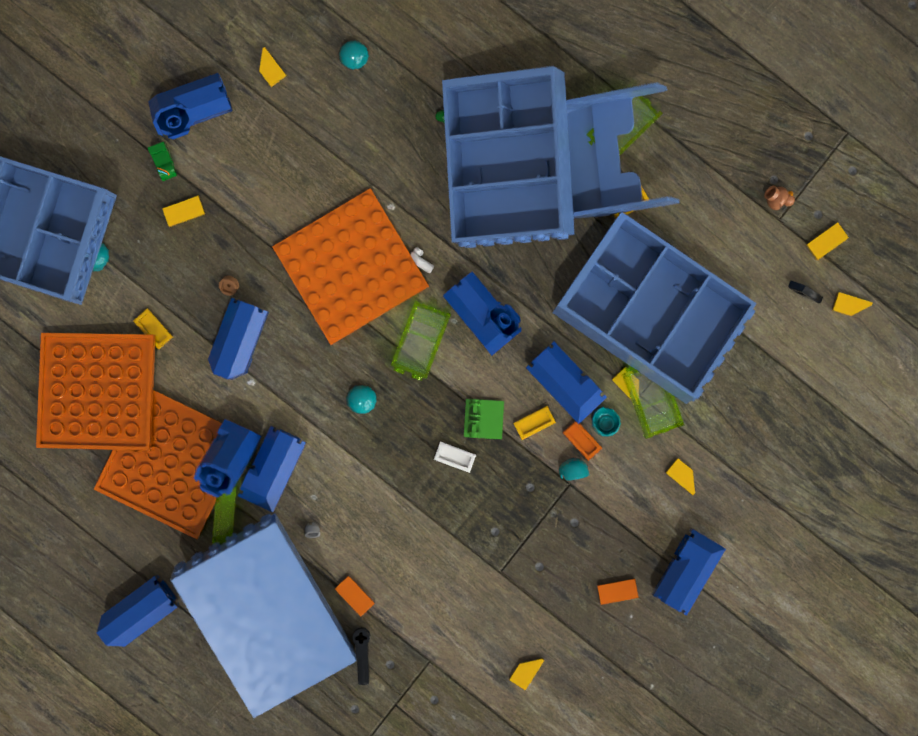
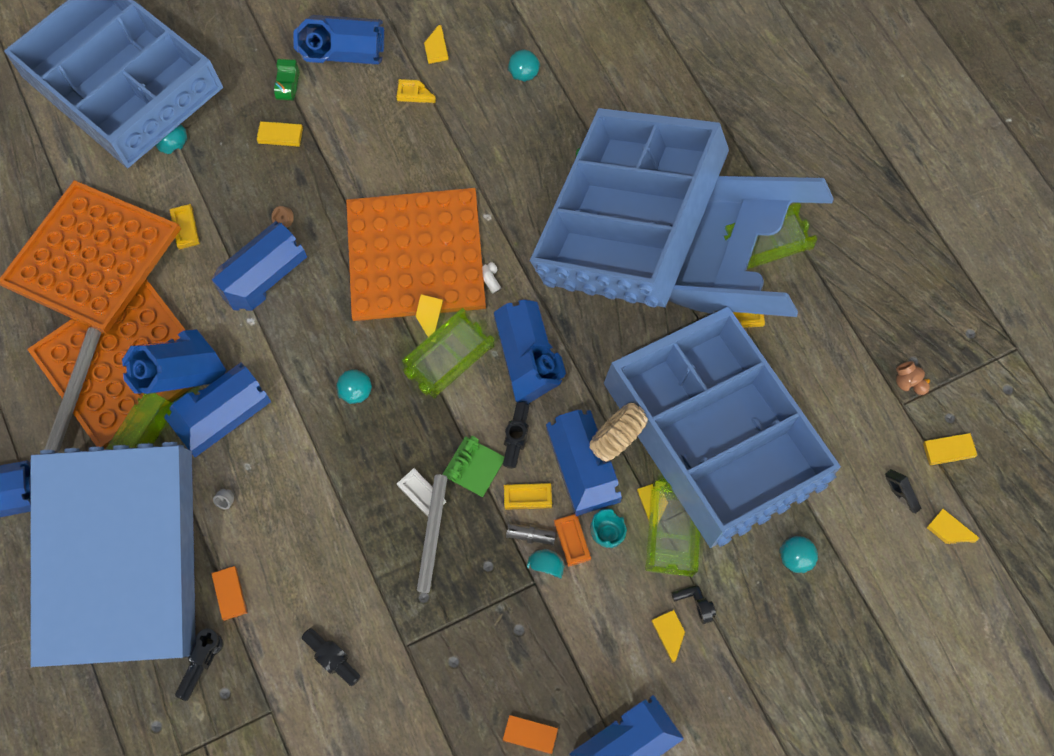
camera: 30 degrees right, 20 degrees down
none -> light grey axle [44,327,101,453]
none -> black axle [302,628,361,687]
none -> yellow tile [397,79,436,103]
none -> yellow tile [416,294,443,340]
none -> light grey axle [417,474,447,593]
none -> black axle [503,402,530,469]
none -> flat silver pin [506,523,556,546]
none -> tan gear [589,403,648,462]
none -> black plate [671,585,716,624]
none -> teal hair [779,536,818,573]

